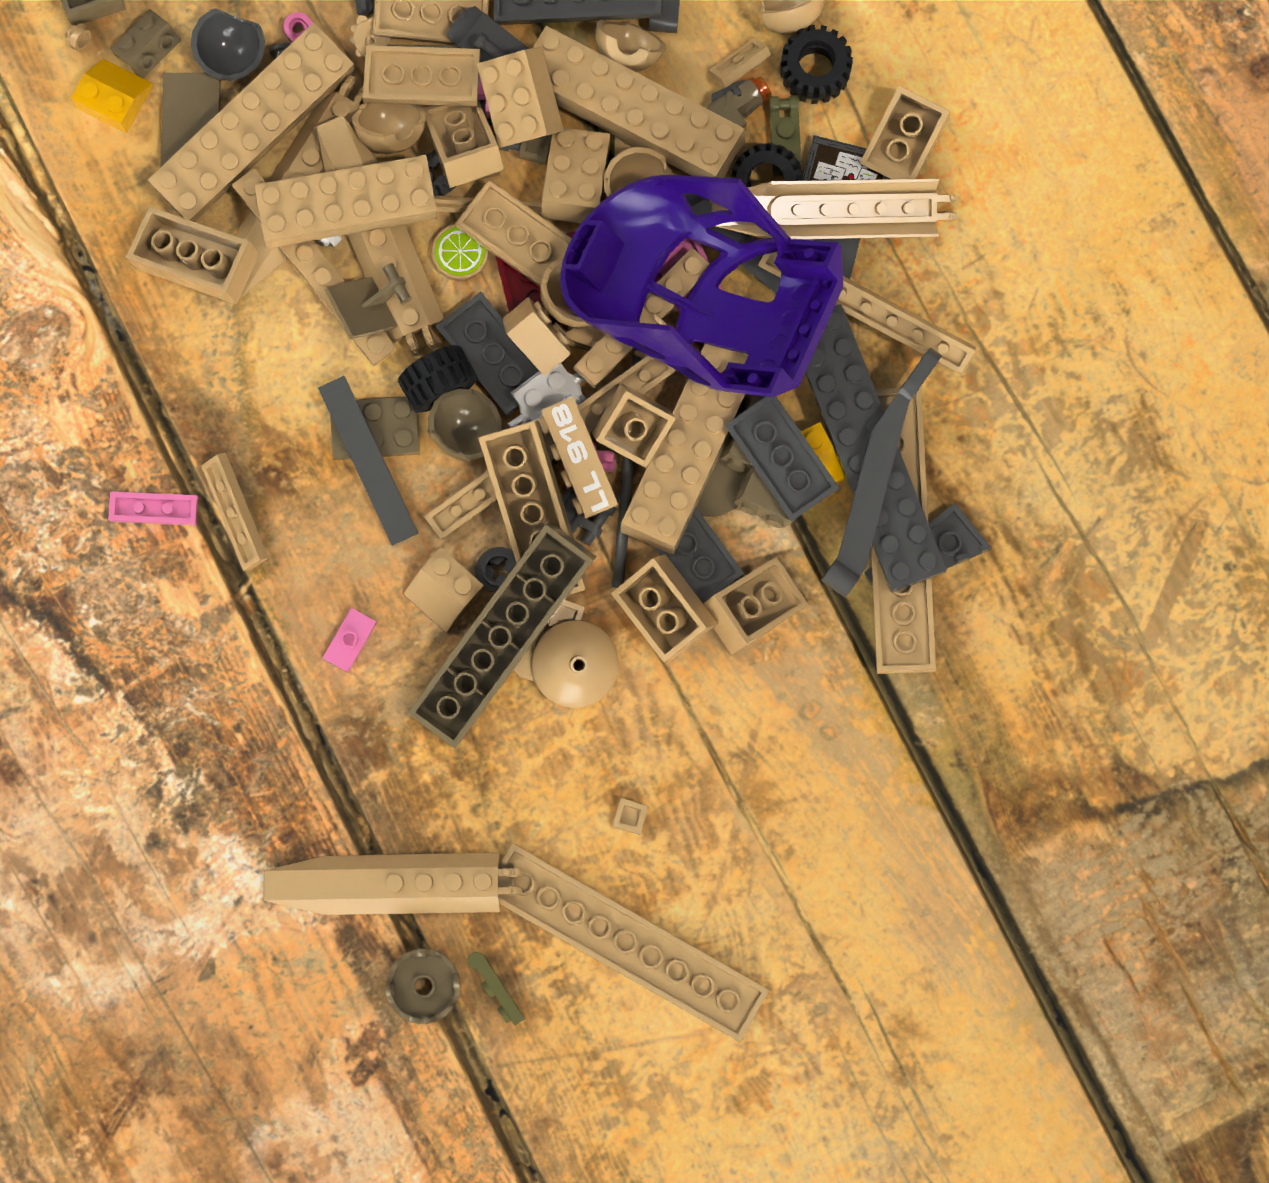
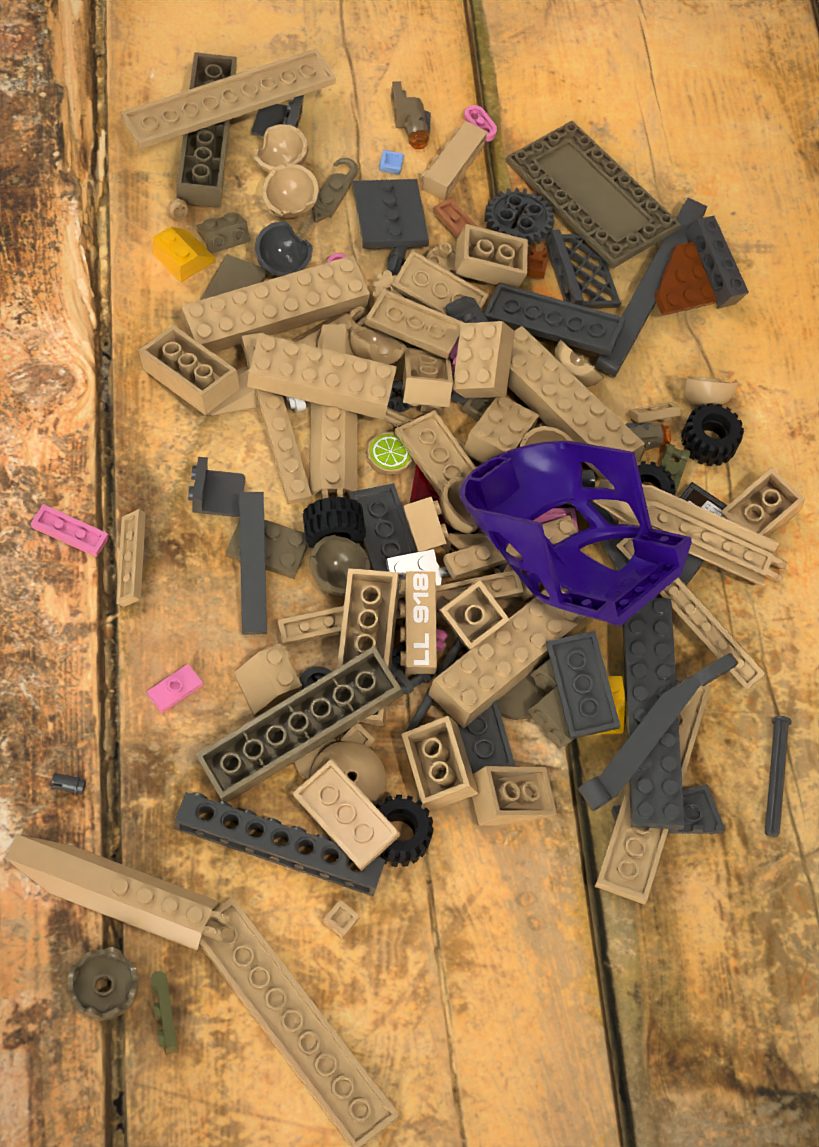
camera: 10 degrees right, 20 degrees down
dark tan plate [325,263,412,339] -> none
none -> dark grey pin [51,773,86,796]
none -> dark grey brick [175,792,385,897]
none -> dark grey bracket [188,457,245,517]
none -> tan tile [292,759,401,871]
none -> black tyre [376,795,434,867]
none -> dark grey axle [765,716,792,837]

